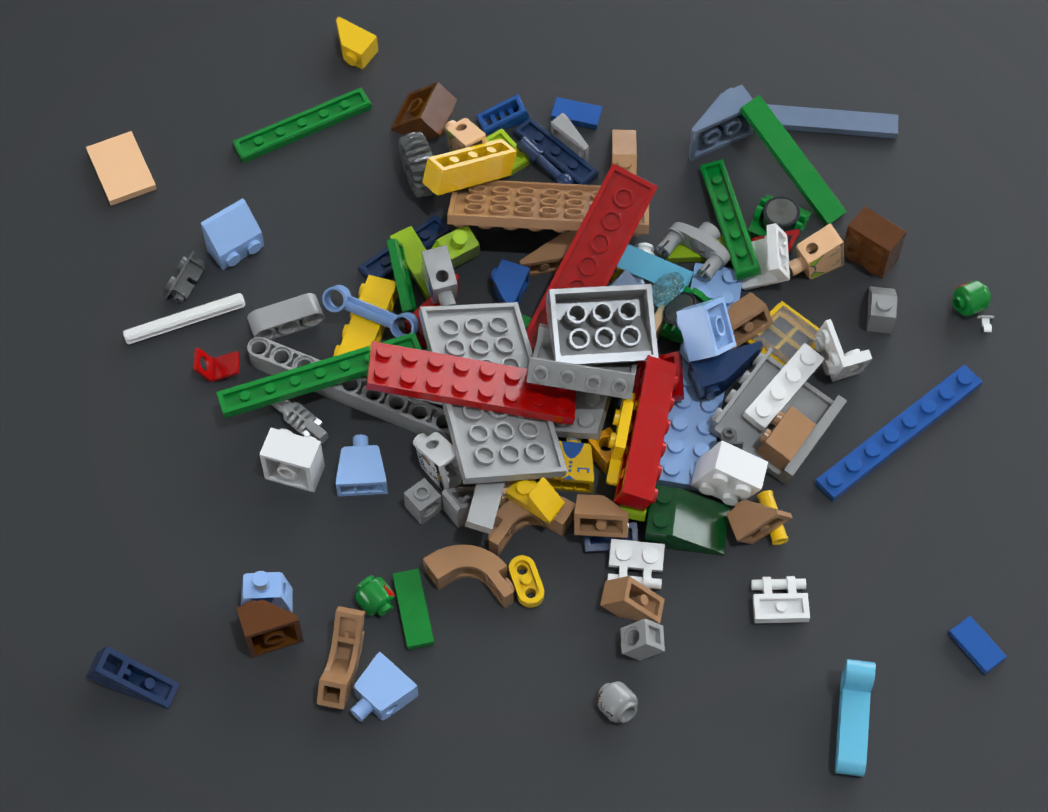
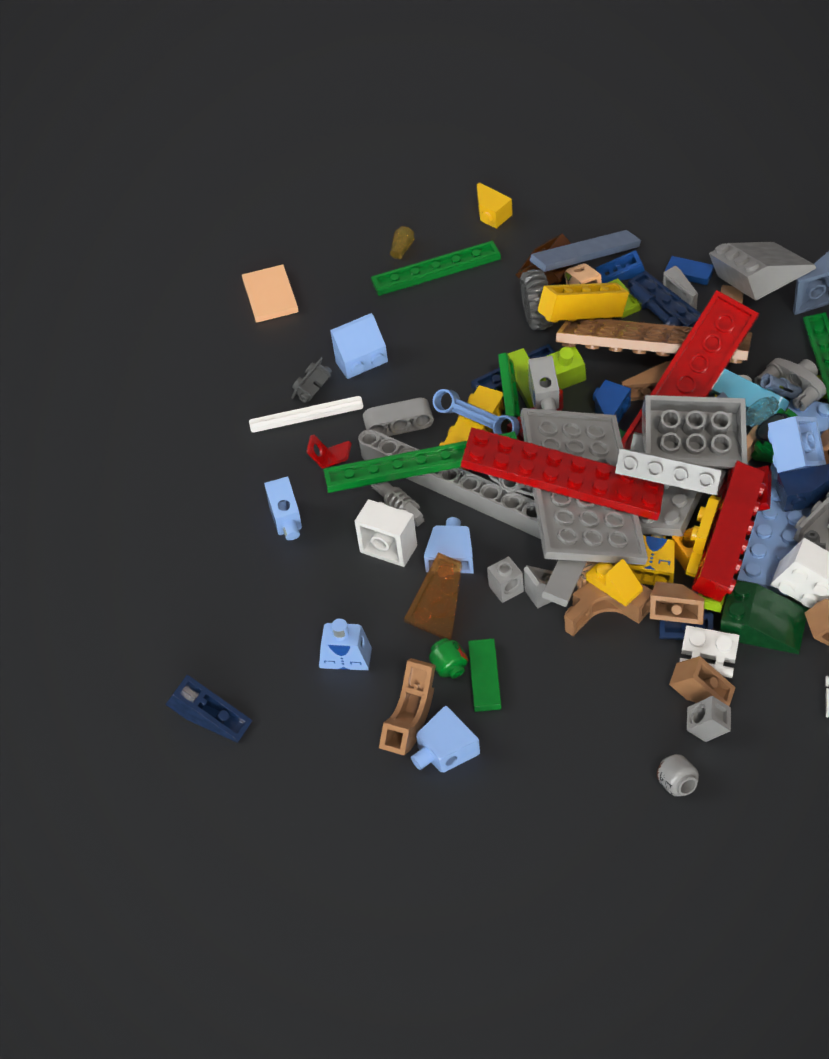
camera: 15 degrees right, 10 degrees down
reddish brown slope [236,600,304,658] -> none
white torso [413,432,463,491] -> none
medium nougat arch [423,545,515,608] -> none
yellow plate [509,555,544,608] -> none
none -> light blue torso [264,476,302,540]
none -> clear yellow cone [390,226,415,259]
none -> clear orange wing [404,552,462,640]
none -> sand blue tile [530,230,641,272]
none -> light grey slope [709,242,816,301]
none -> sand blue pin [760,373,802,400]

